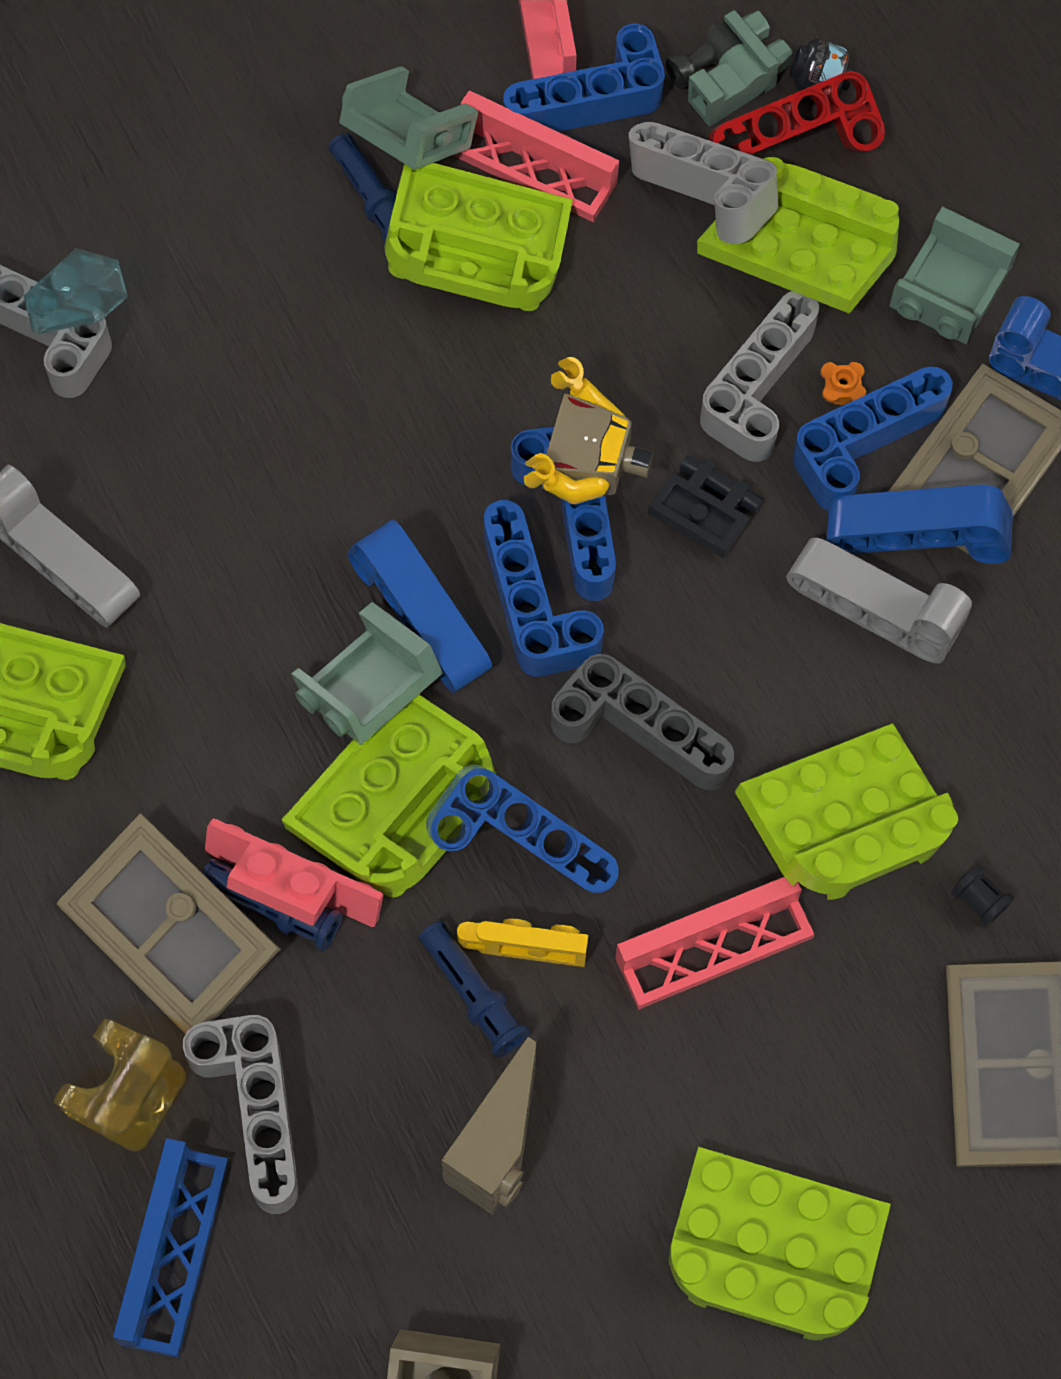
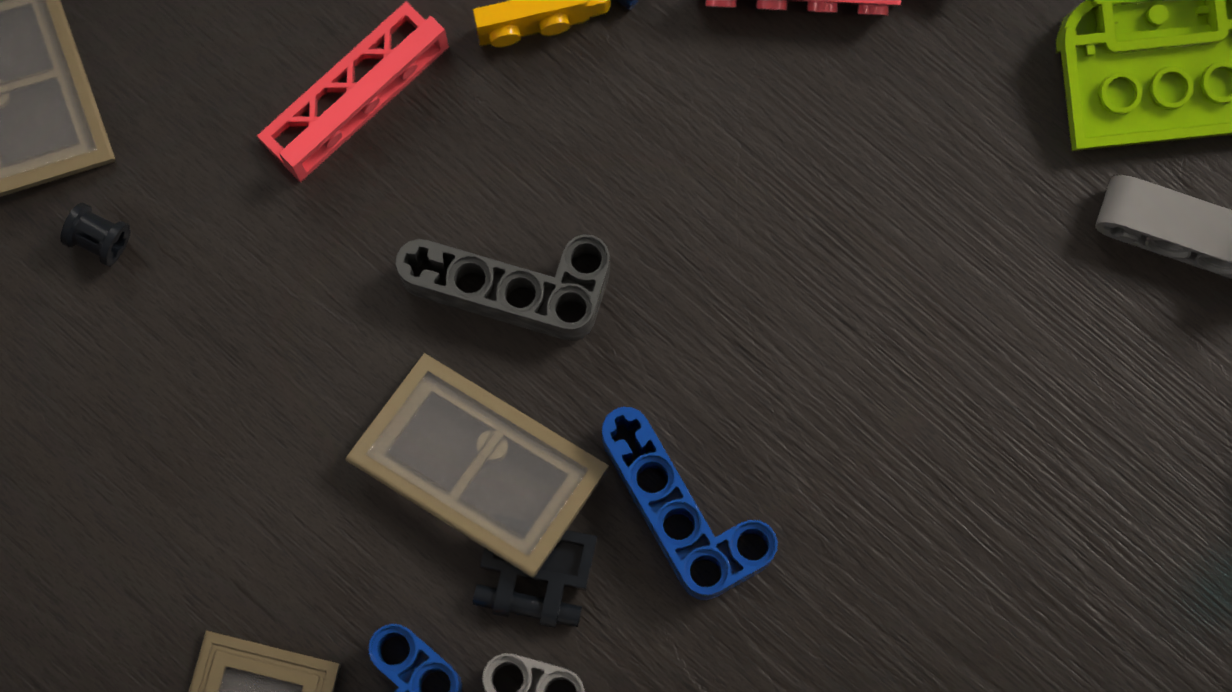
camera: 160 degrees right, 10 degrees up
lime plate [282,695,496,898] -> none
sand green panel [291,602,443,745] -> none
blue beam [347,519,492,693] -> none
blue beam [426,765,619,893] -> none
blue beam [484,500,604,677] -> none
torso [524,357,653,504] -> none
lime plate [735,723,958,900] -> none
light grey beam [786,538,972,664] -> none
blue beam [826,485,1013,564] -> none
none -> clear door [345,353,609,578]

